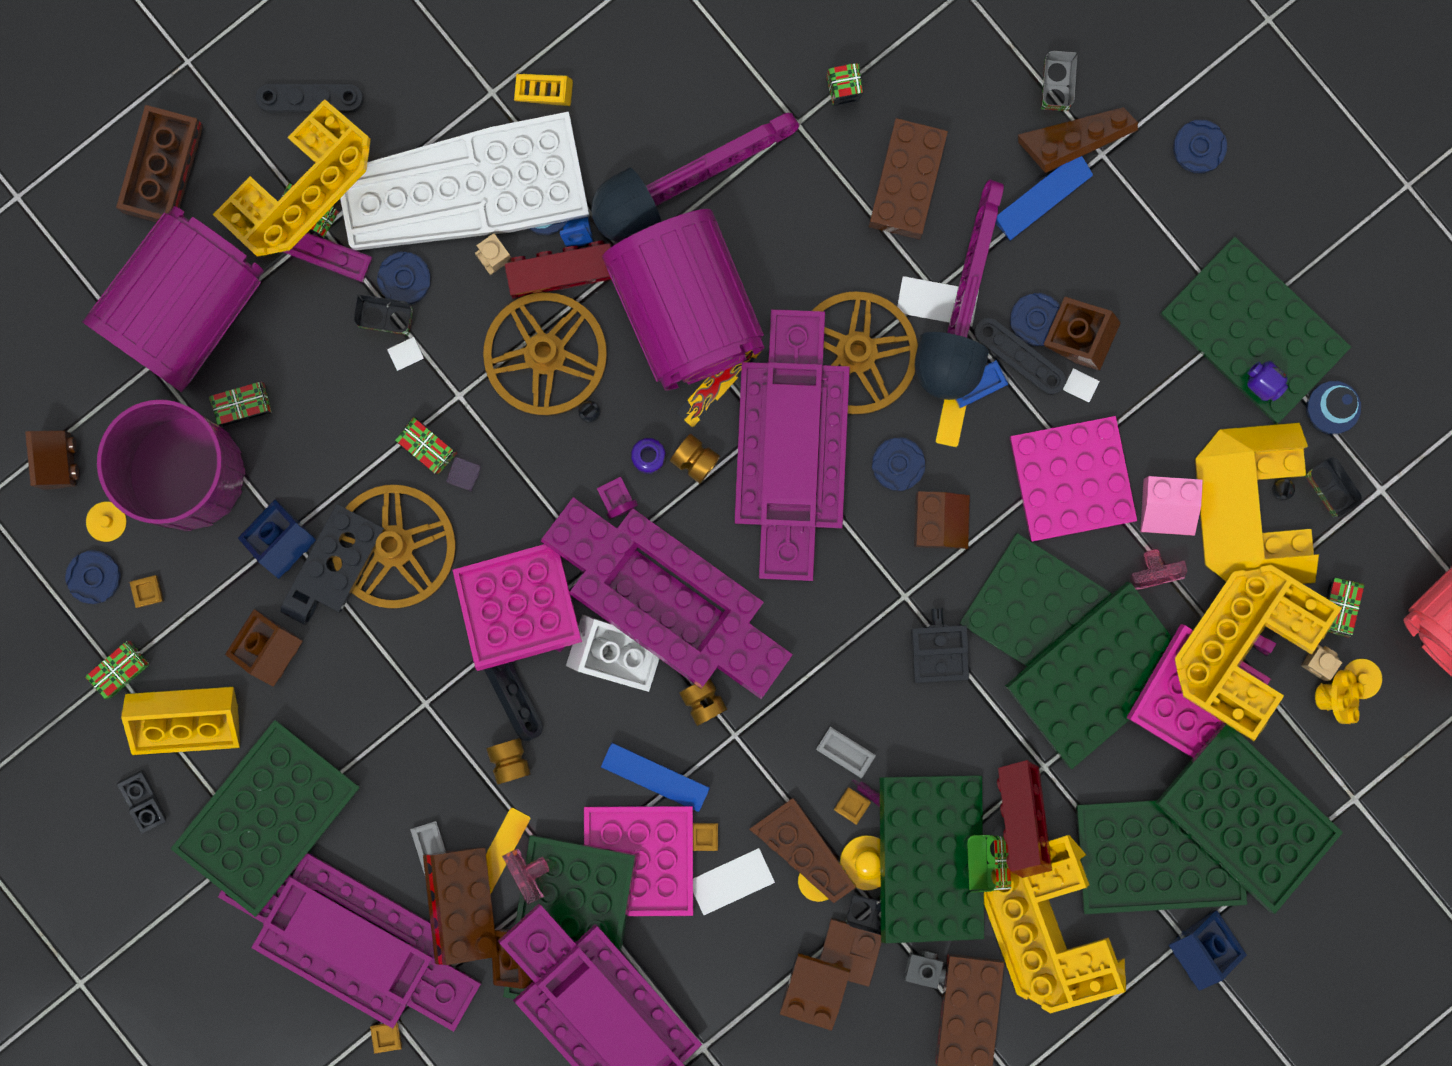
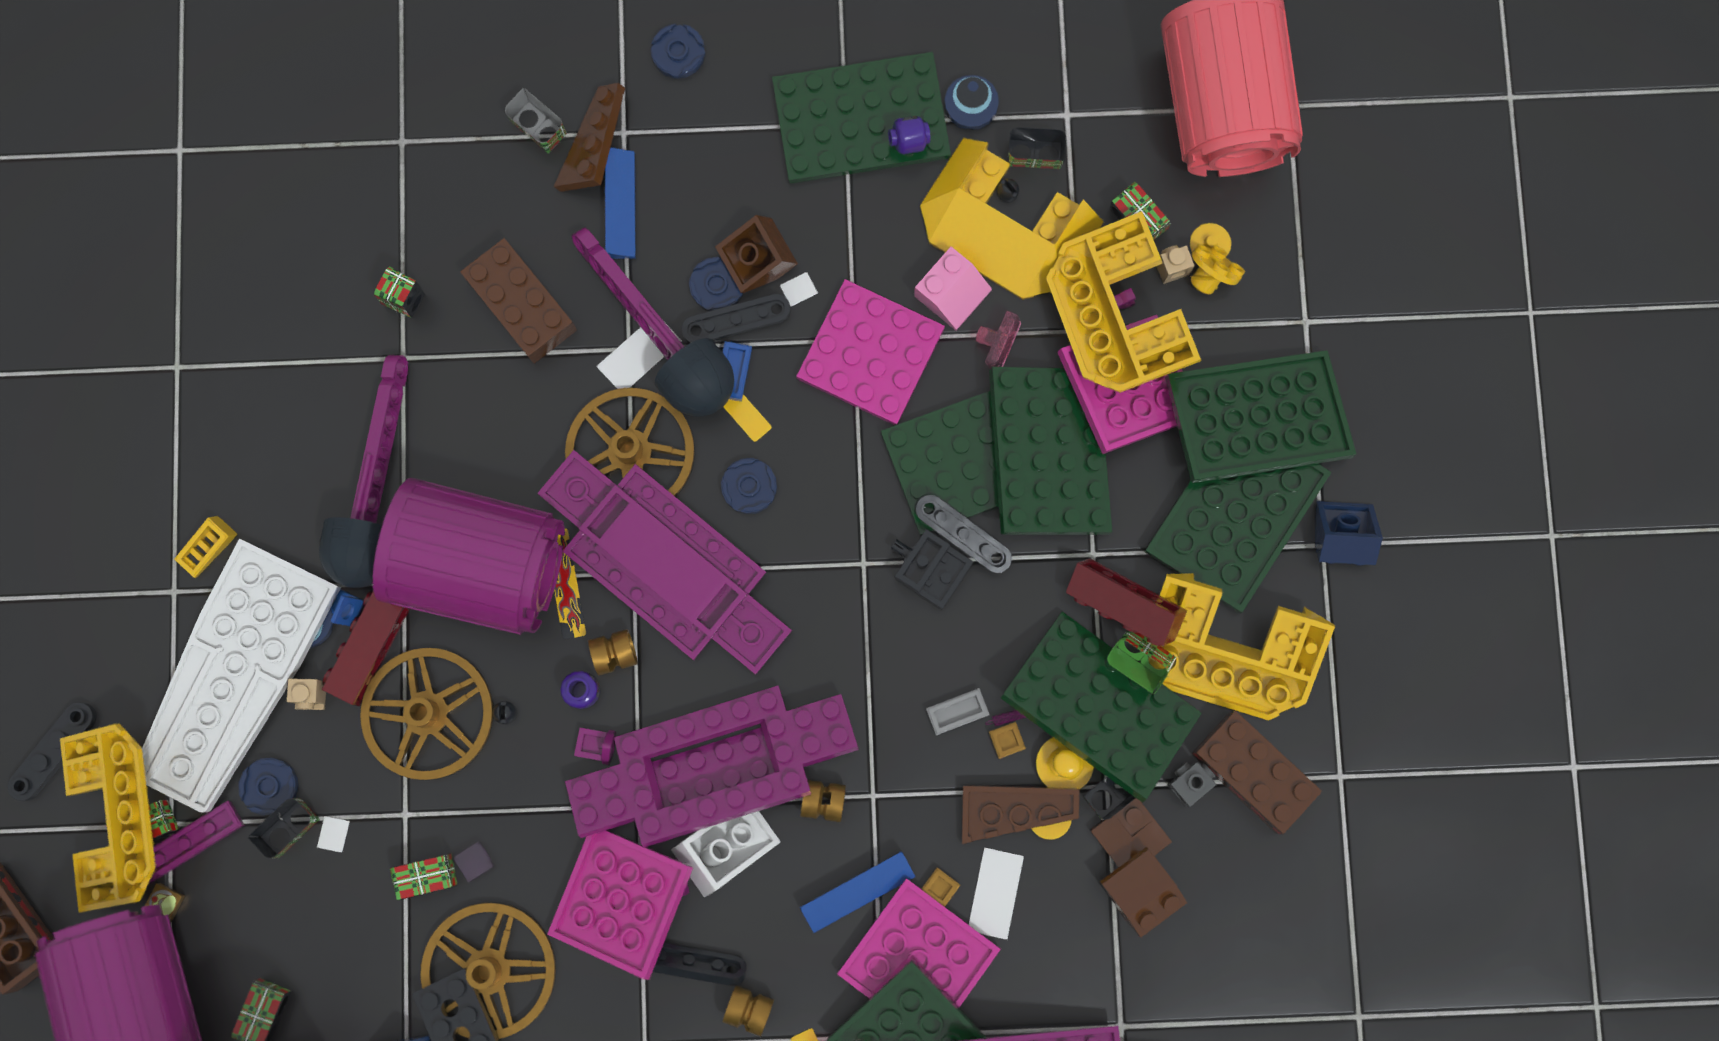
camera: 50 degrees left, 5 degrees down
reddish brown slope [914,491,970,549] -> none
none -> tile [145,883,185,922]
none -> plate [915,494,1012,573]

